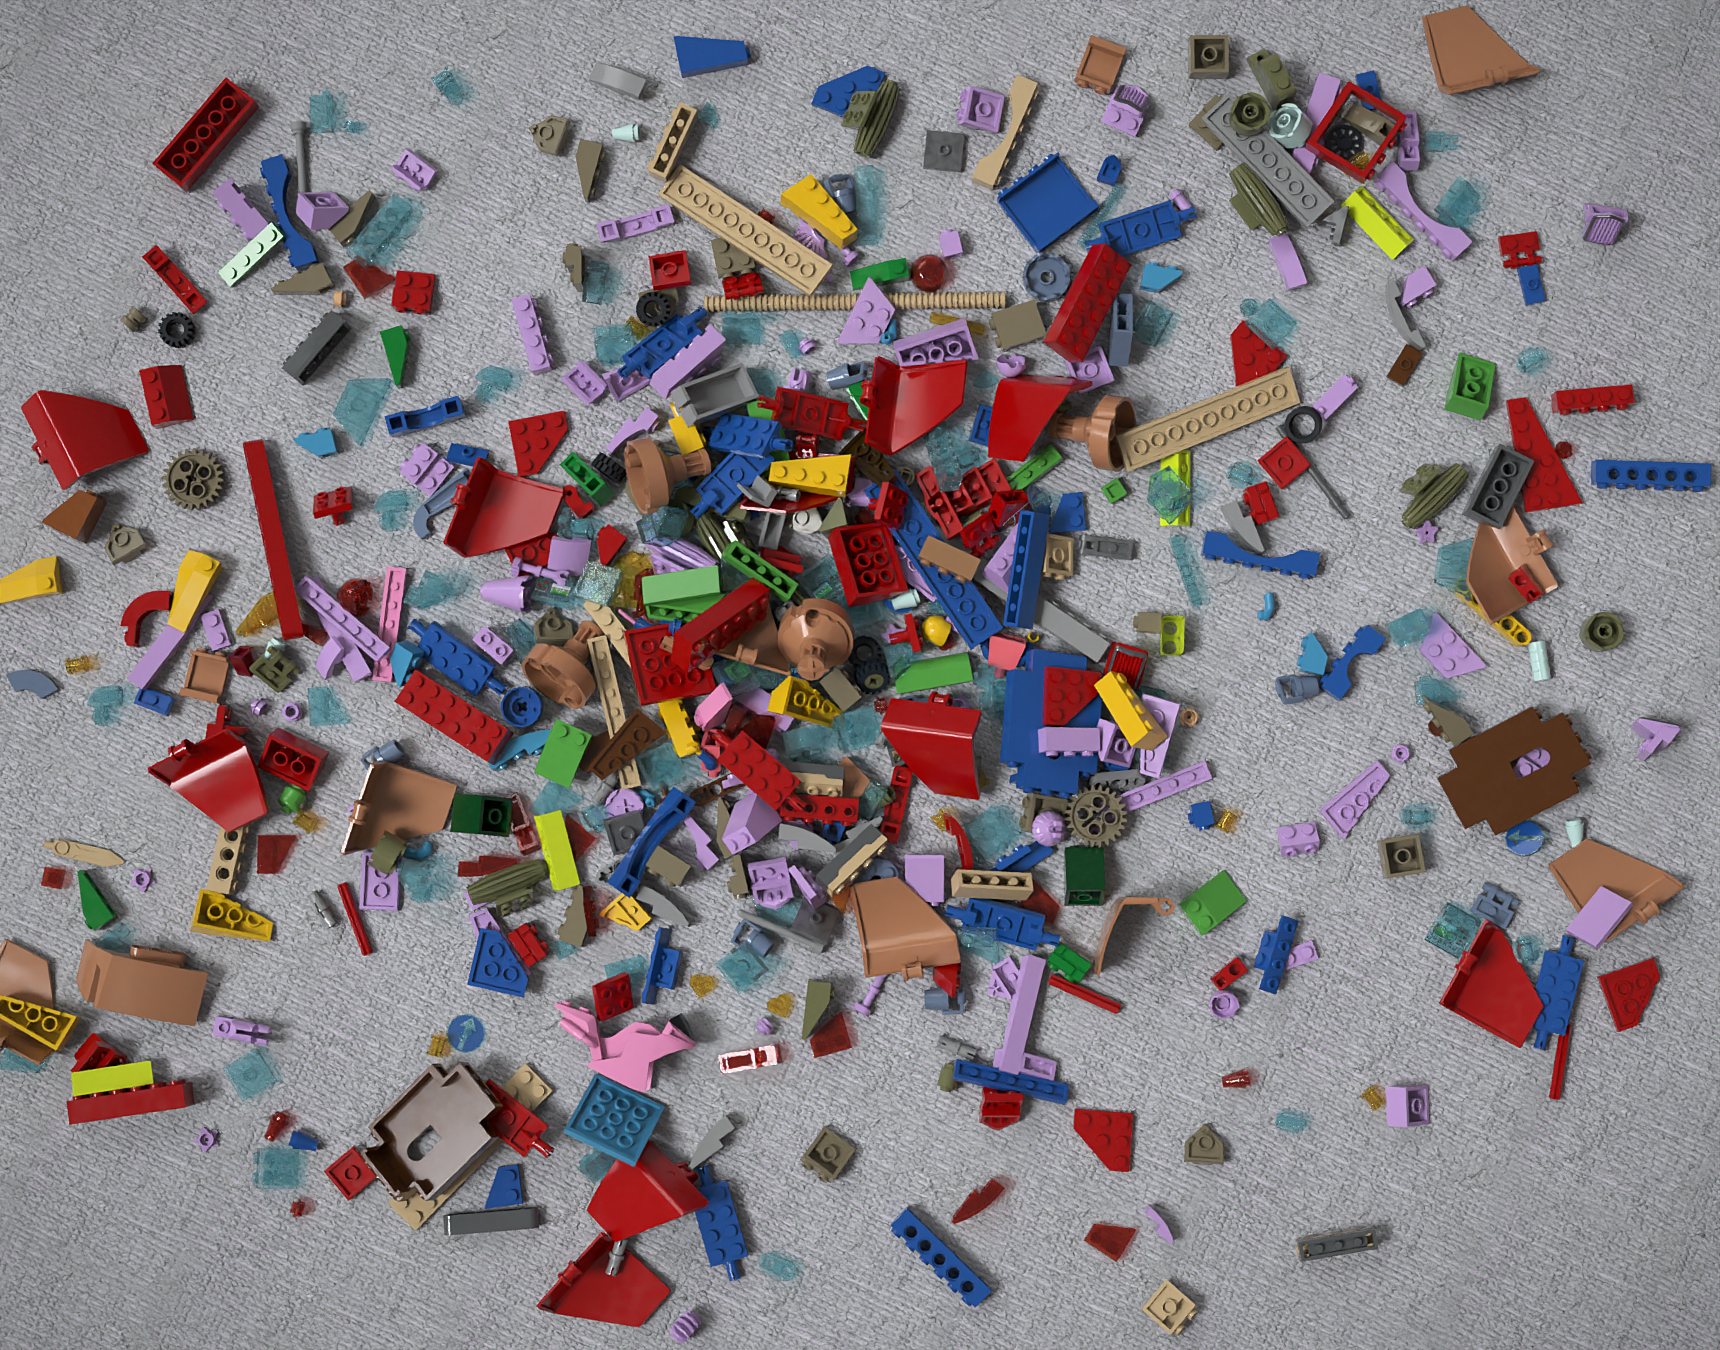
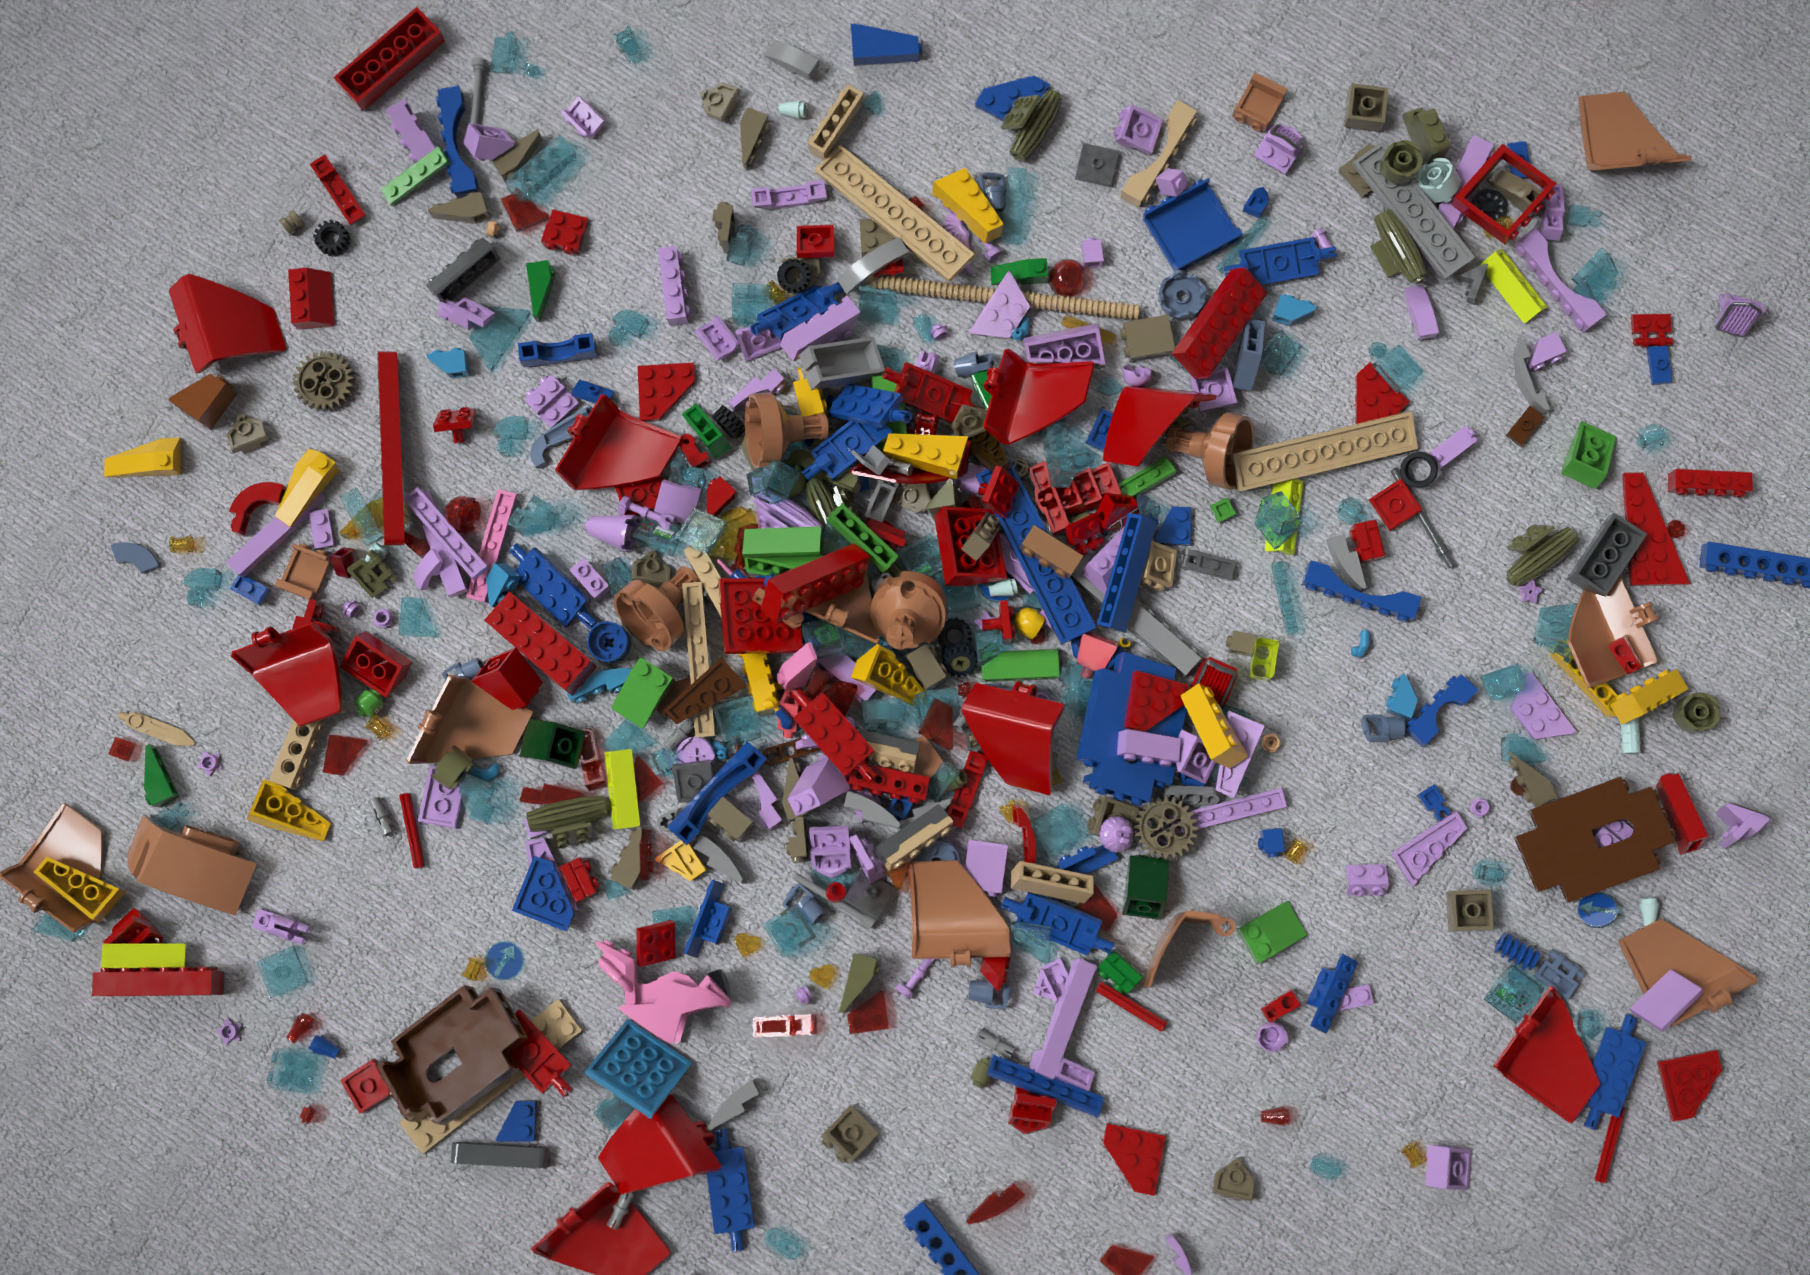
camera: 10 degrees right, 5 degrees down
none -> clear light blue plate [339,487,384,547]
none -> lavender plate [438,297,495,330]
none -> red slope [472,647,543,711]
none -> red tile [826,882,846,903]
none -> light grey slope [837,237,909,295]
none -> clear red wing [918,698,953,751]
none -> dark tan plate [952,404,987,438]
none -> dark tan slope [961,512,1001,561]
none -> lavender brick [1155,168,1189,197]
none -> blue plate [1417,784,1450,821]
none -> blue piece [1494,932,1540,970]
none -> yellow wedge [1610,669,1688,725]
none -> red slope [1656,773,1709,855]

